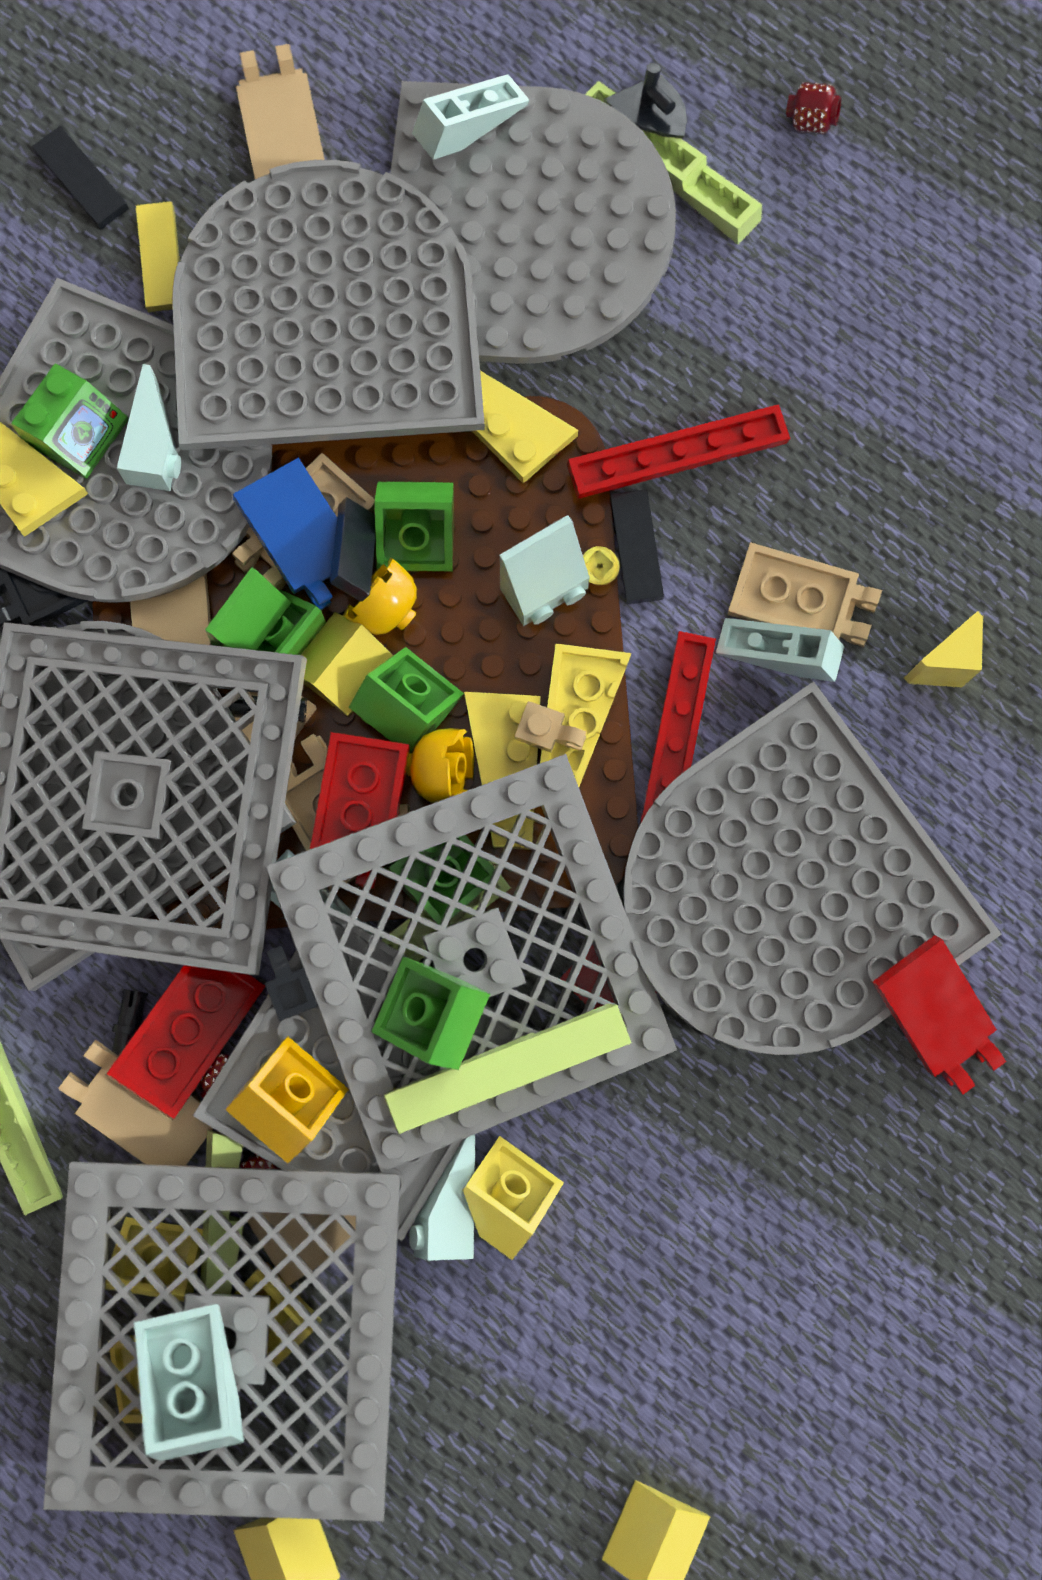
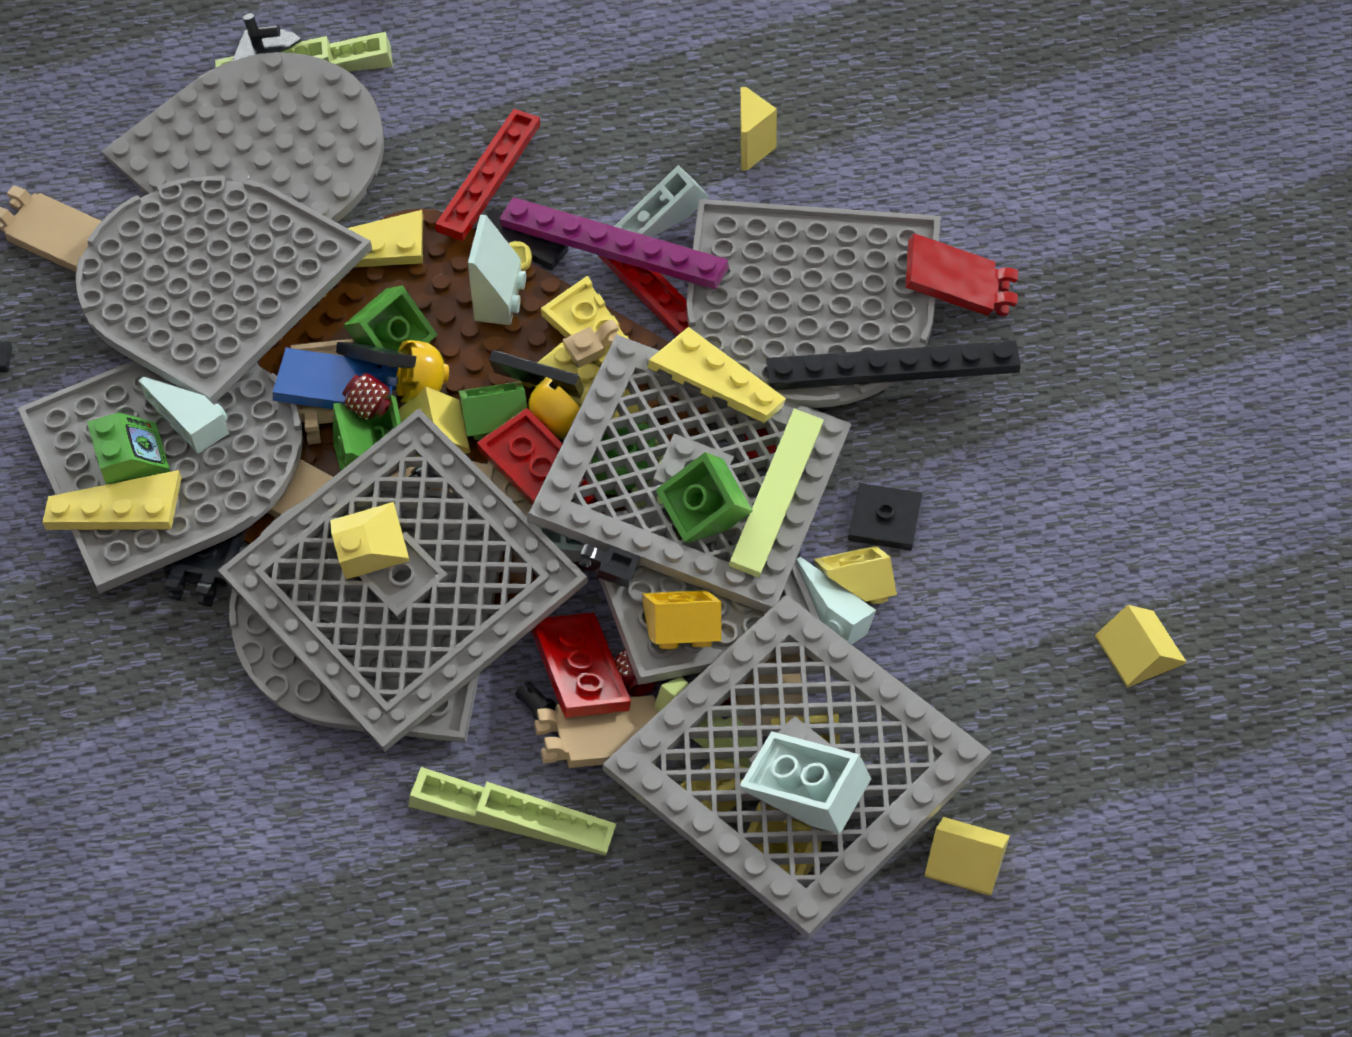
camera: 45 degrees left, 25 degrees down
light yellow tile [136,201,180,312] -> none
light aqua slope [412,75,529,160] -> none
tan tile [728,542,882,647] -> none
none -> light yellow slope [330,502,410,580]
none -> dark red head [342,373,391,421]
none -> black tile [489,350,584,398]
none -> magenta plate [499,197,729,290]
none -> light yellow wing [647,327,786,423]
none -> black plate [766,340,1021,390]
none -> black plate [848,483,922,551]

